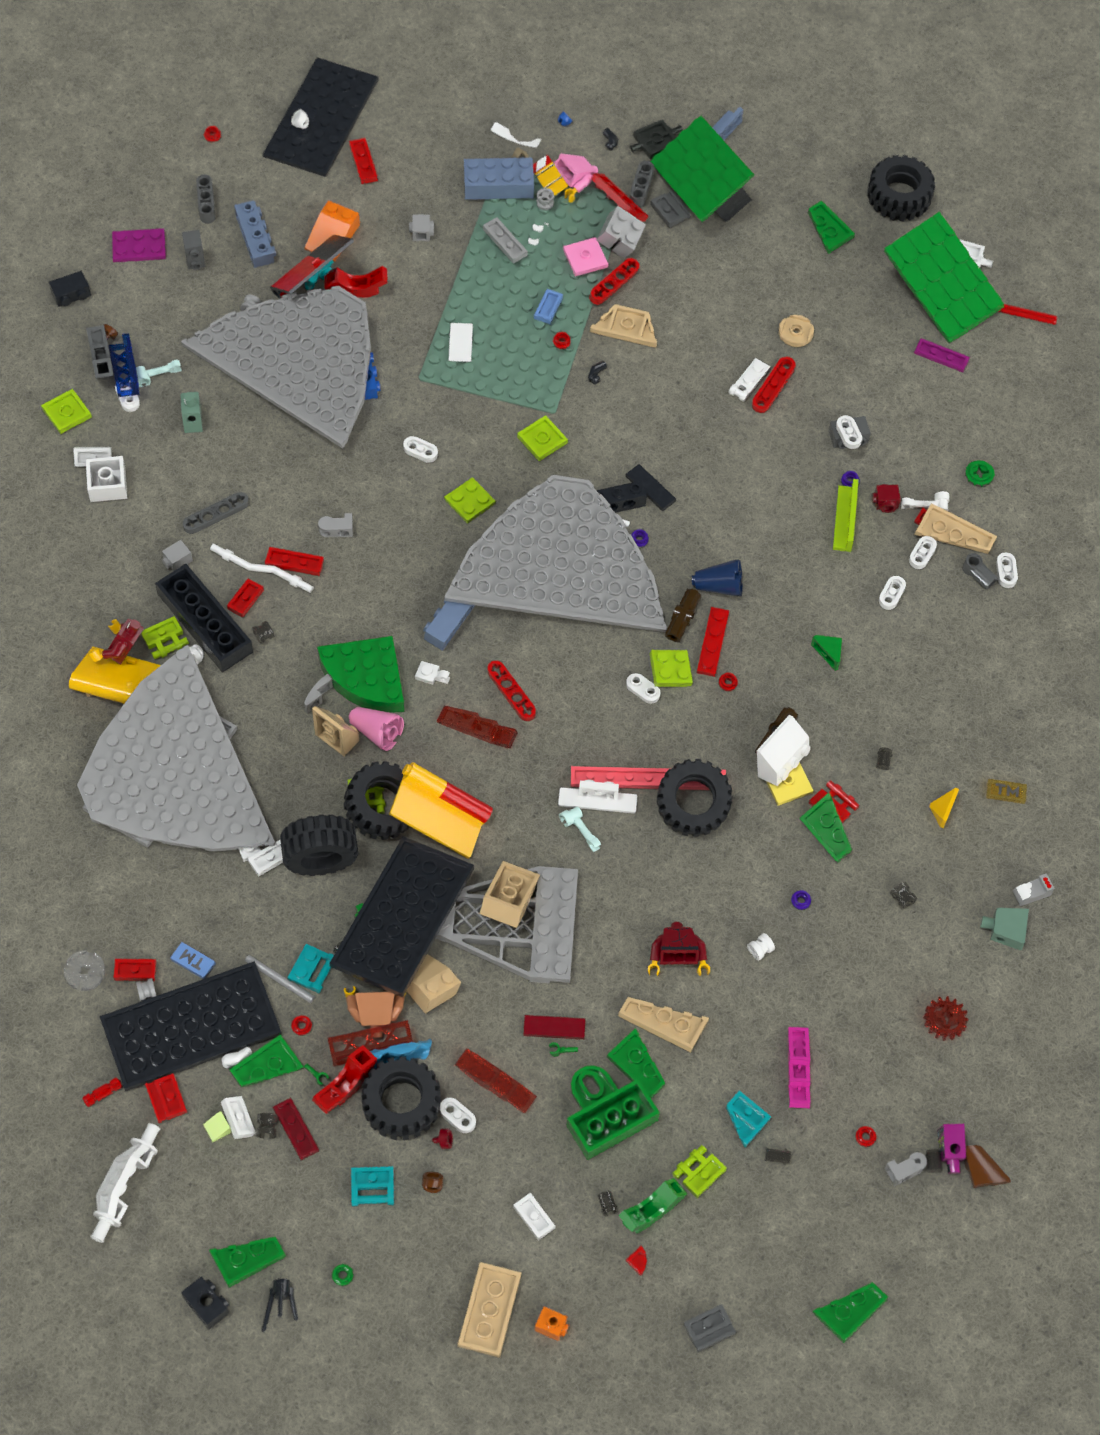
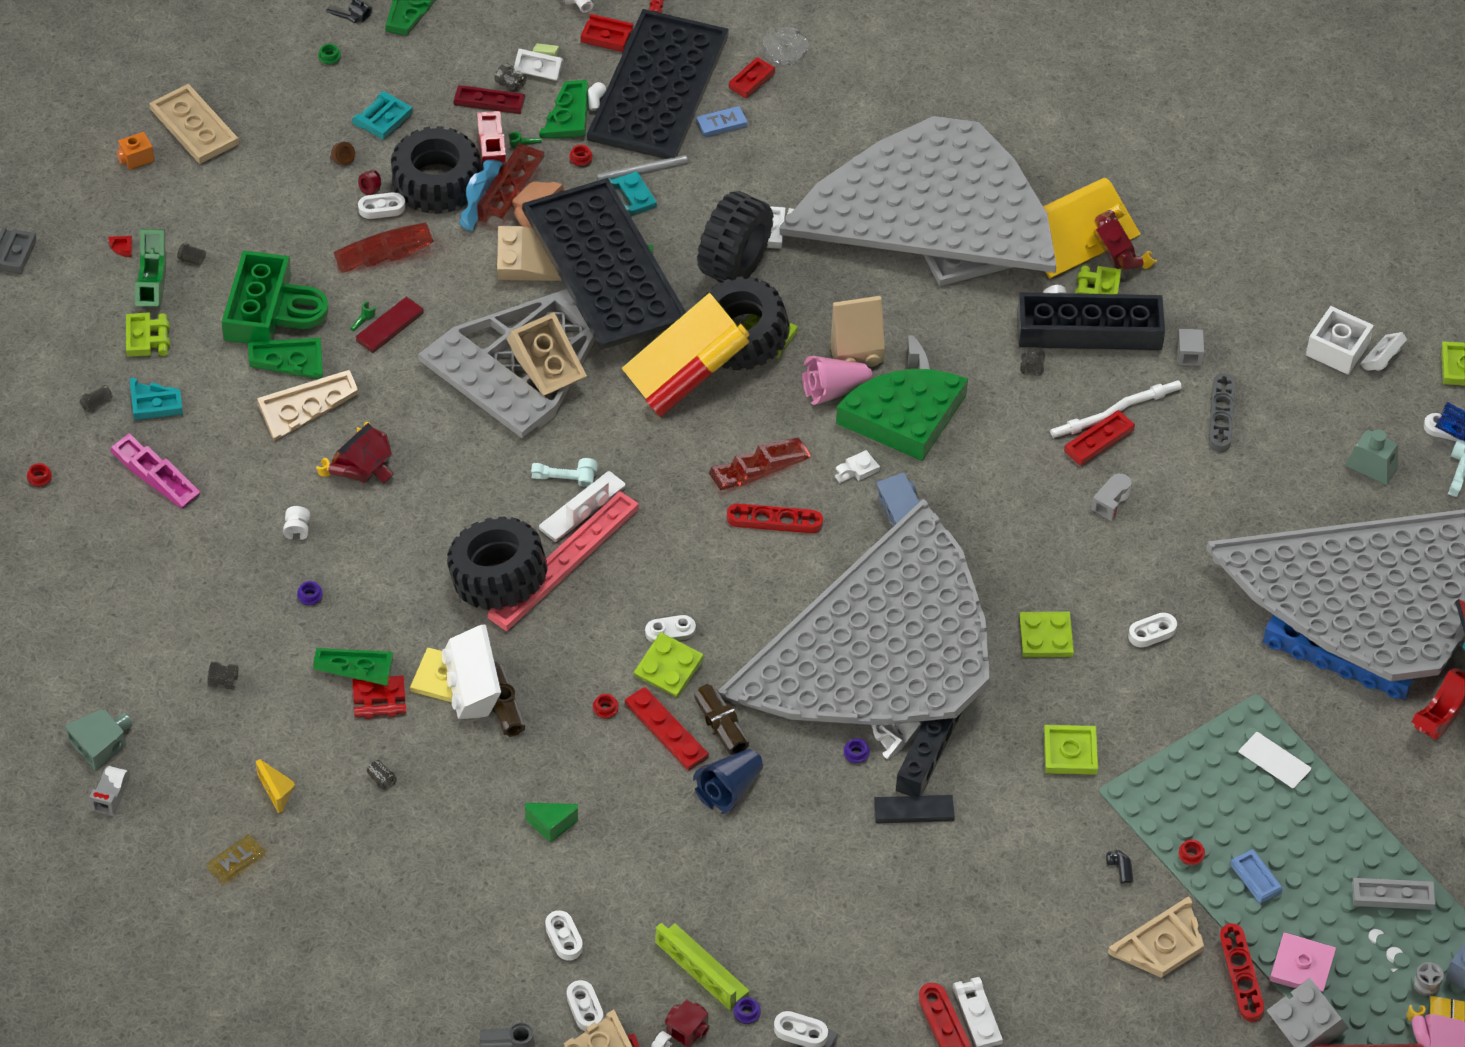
camera: 130 degrees right, 10 degrees down
light grey wheel [136,978,156,1001] -> none
red plate [227,578,264,618] -> none
white plate [513,1193,555,1240] -> none
clear red gear [923,996,969,1041] -> none

